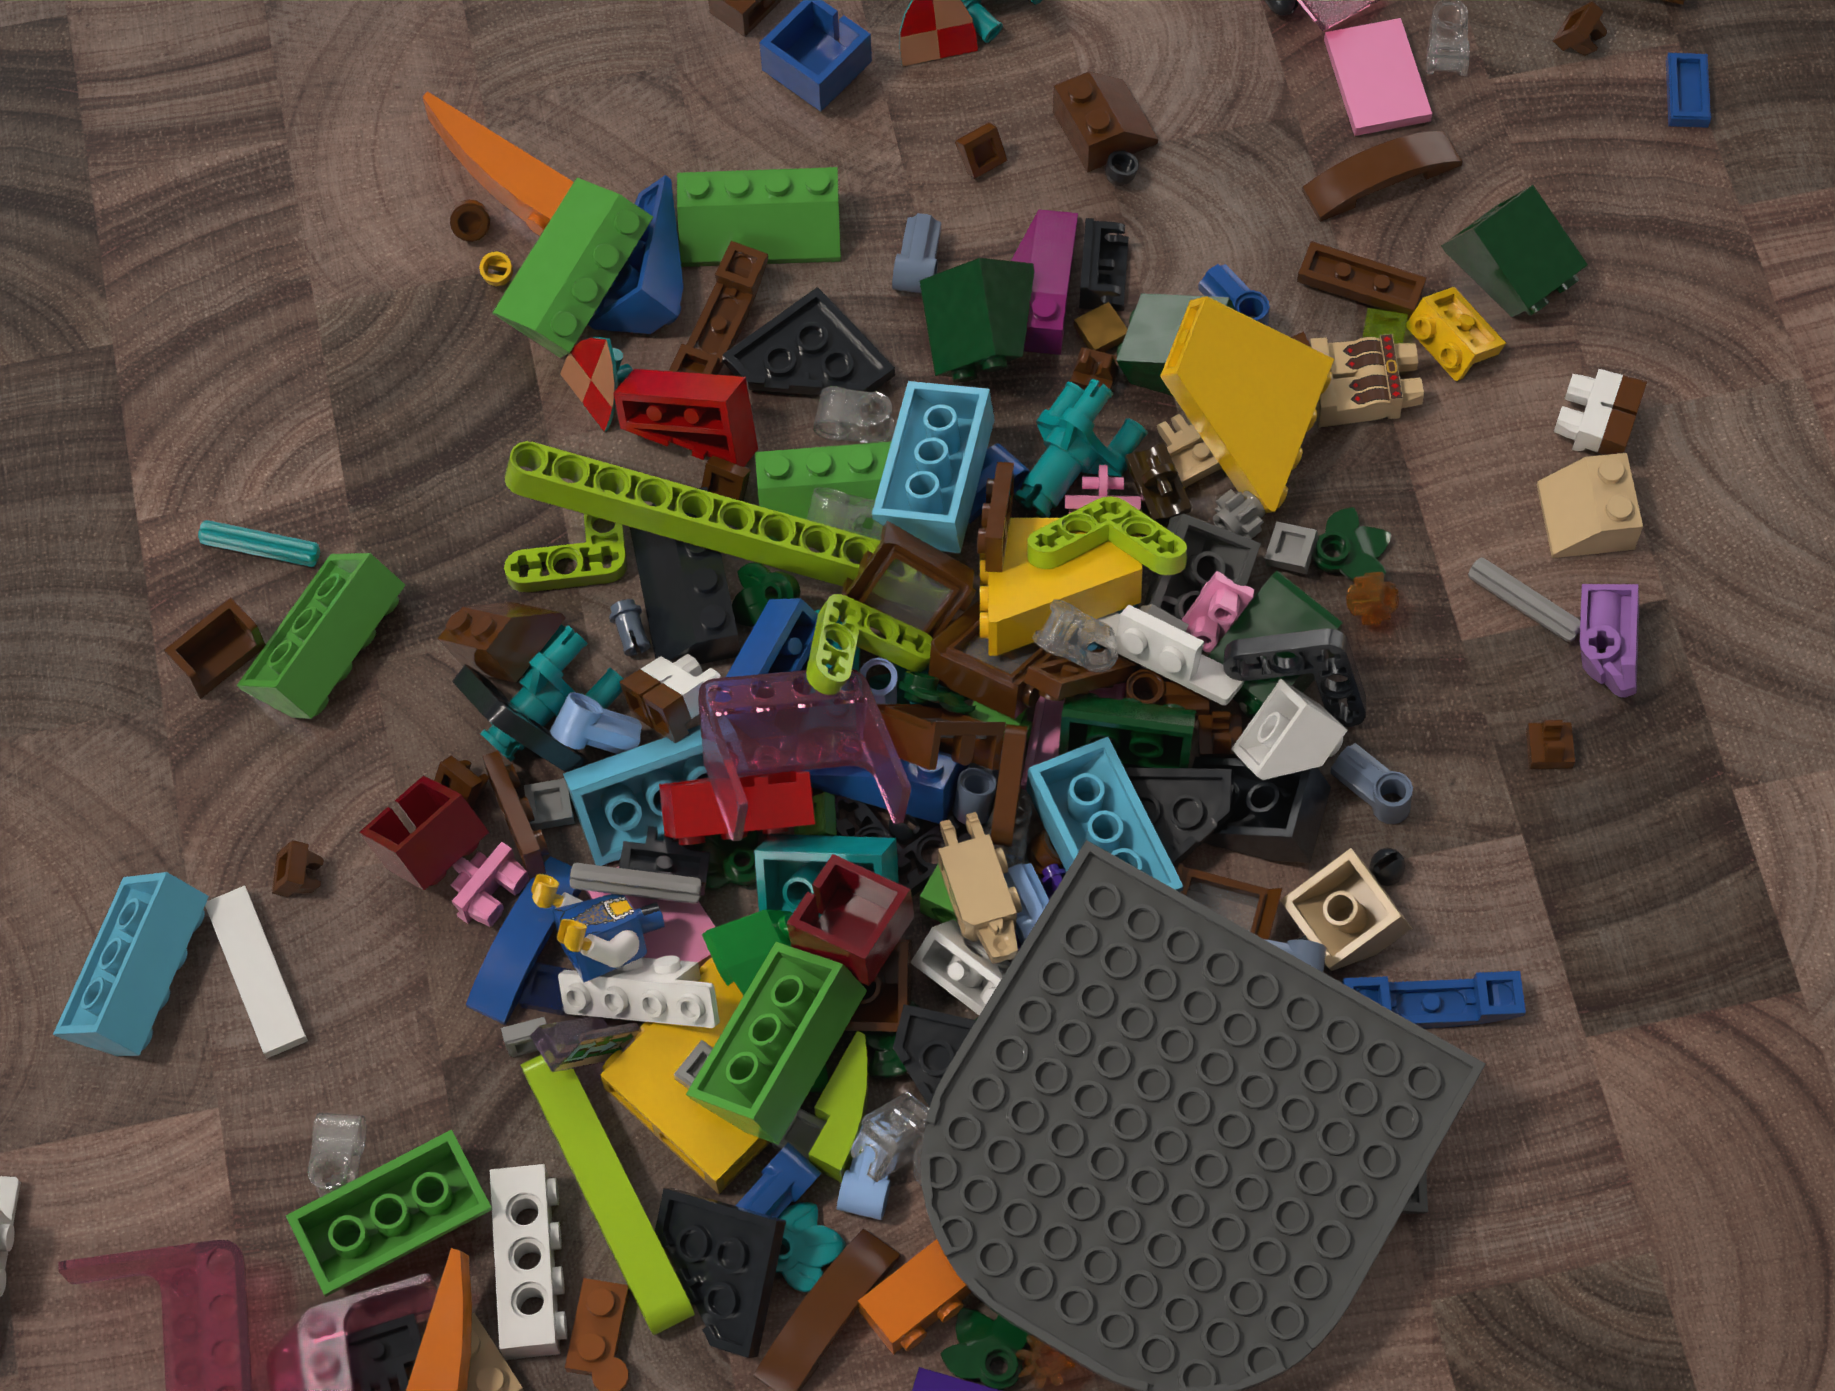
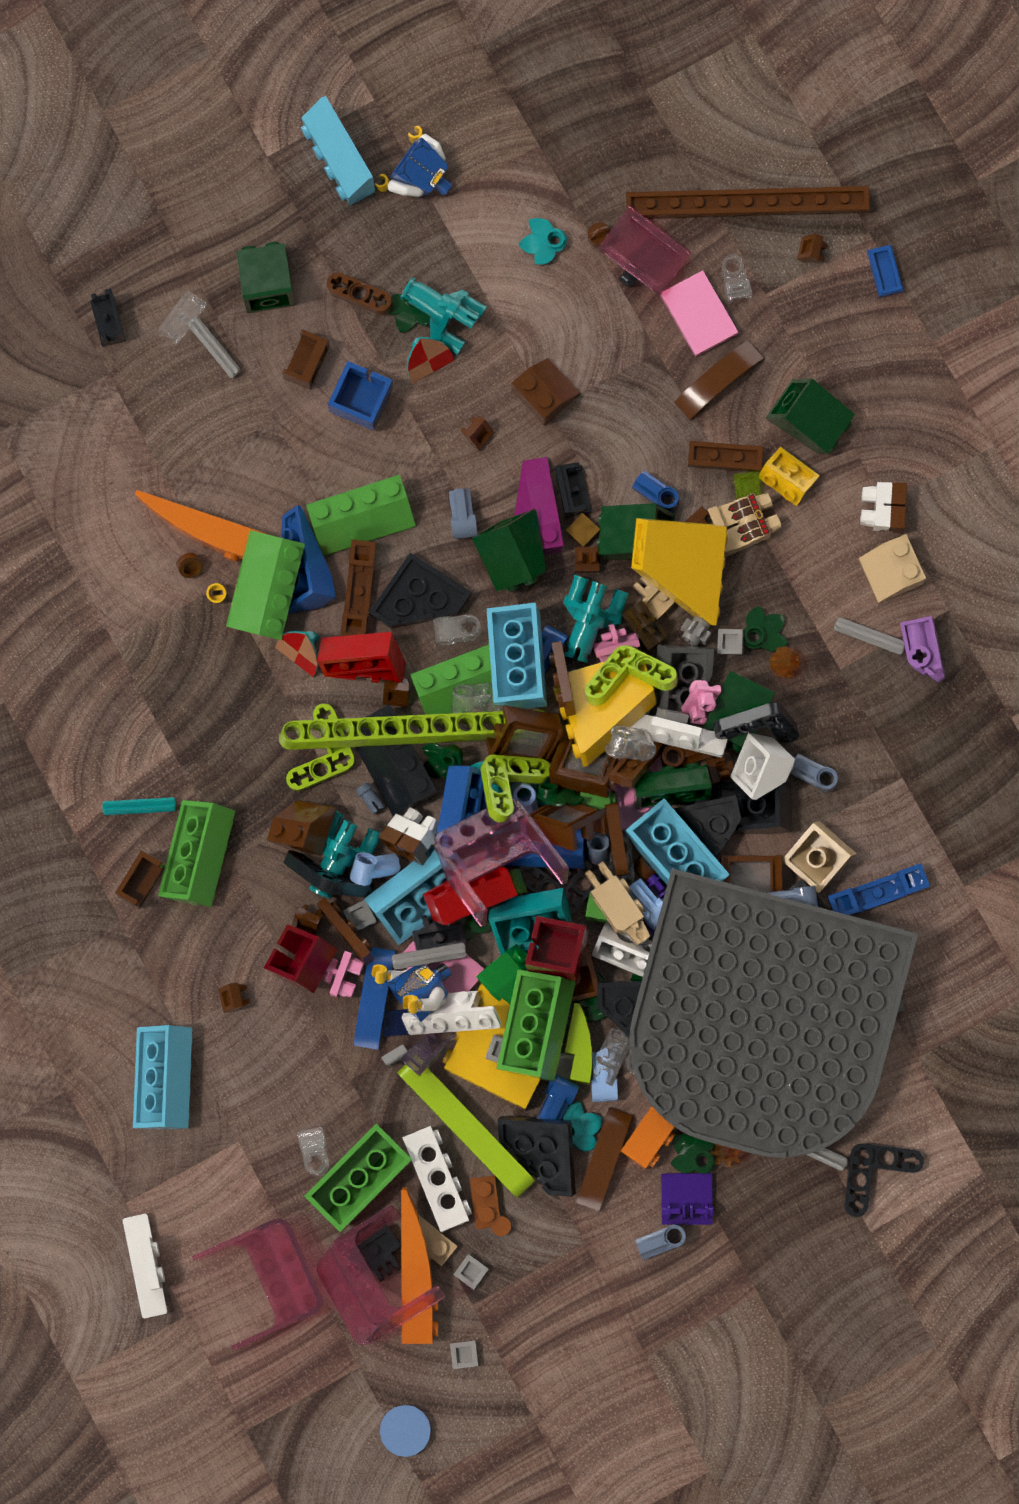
camera: 15 degrees left, 15 degrees up
white tile [205,886,308,1059] -> none
black hinge [1105,151,1139,186] -> none
black hinge [1369,847,1405,886] -> none
reddish brown tile [1526,719,1575,769] -> none

